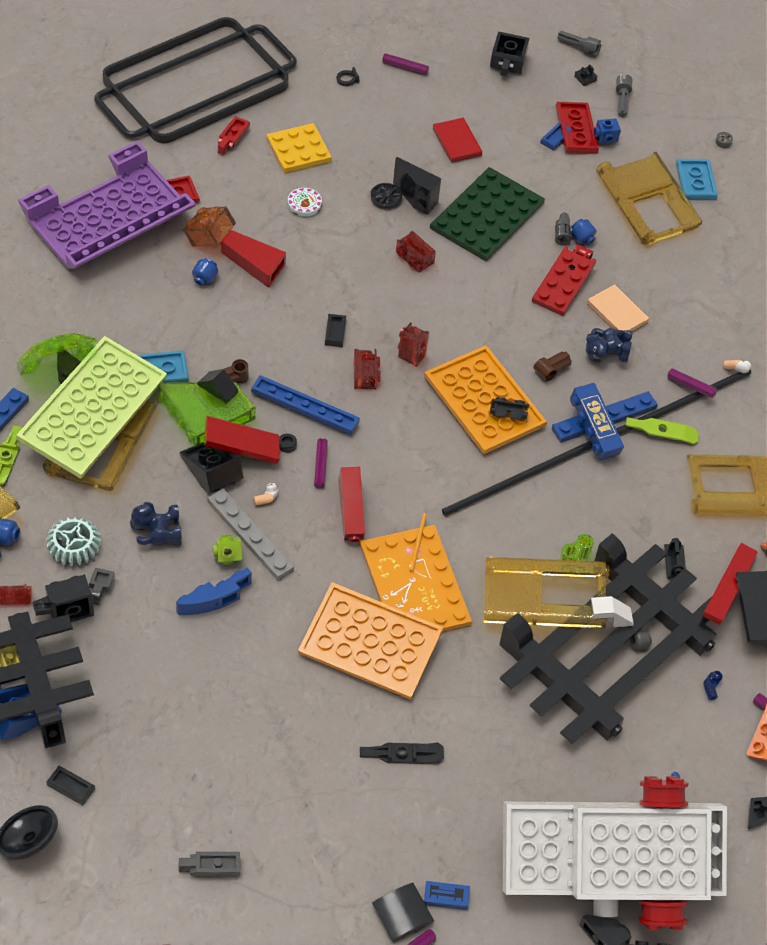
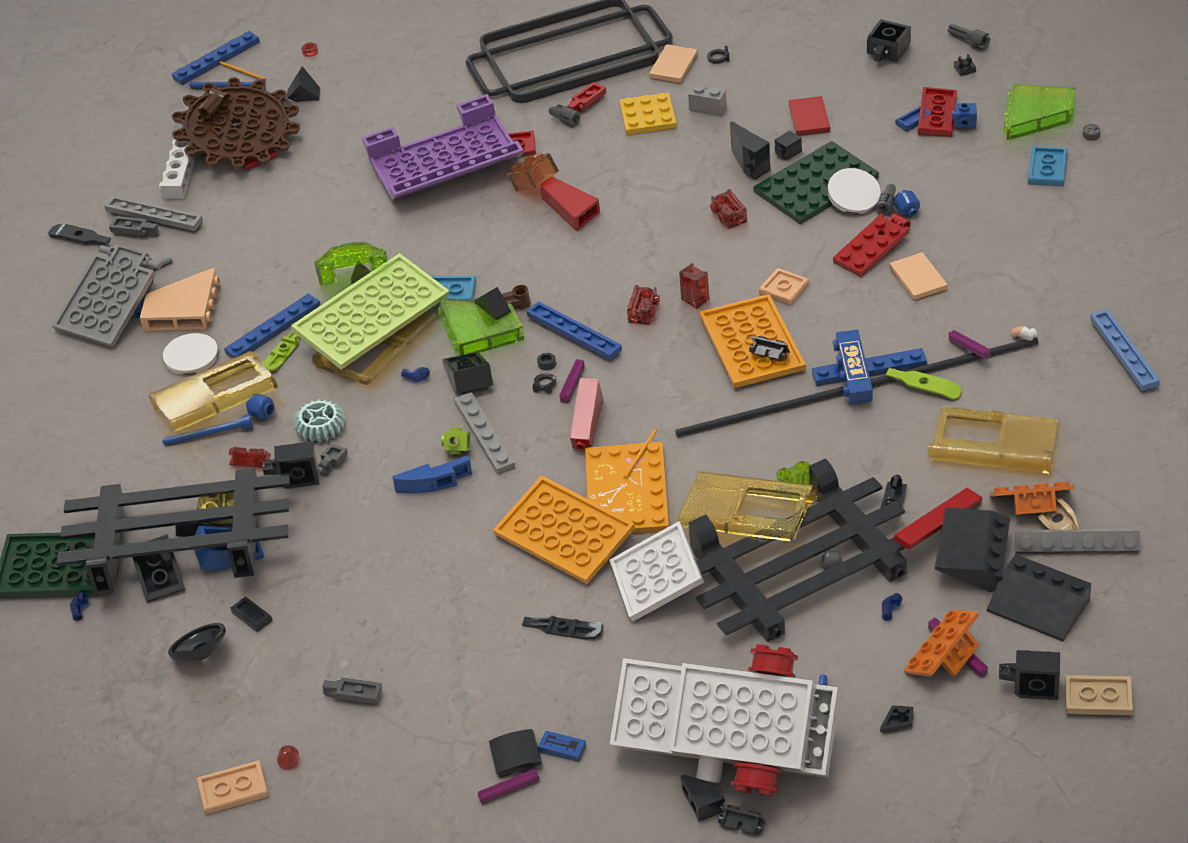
camera: 25 degrees right, 10 degrees down
dark blue animal [130,502,182,545] -> none
blue head [192,258,218,286] -> none
red tile [204,416,280,464] -> none
arm [253,483,278,506] -> none
light aqua tile [288,188,322,217] -> none
black tile [325,314,346,347] -> none
black wheel [370,183,402,208] -> none
magenta axle [382,53,429,75] -> none
reddish brown piece [533,351,572,382] -> none
dark blue animal [586,328,633,363] -> none
white slope [591,596,634,627] -> none
clear yellow piece [596,152,703,245] -> none
dark grey piece [616,74,633,116] -> none
none -> clear blue arm [401,367,430,382]
none -> black piece [533,373,556,394]
none -> dark grey hinge [548,104,581,126]
none -> white plate [610,521,704,621]
none -> light nougat tile [649,45,698,83]
none -> light grey brick [688,84,727,116]
none -> light nougat tile [759,268,809,305]
none -> black brick [774,130,802,161]
none -> white tile [828,168,881,214]
none -> clear neon green slope [1004,84,1076,140]

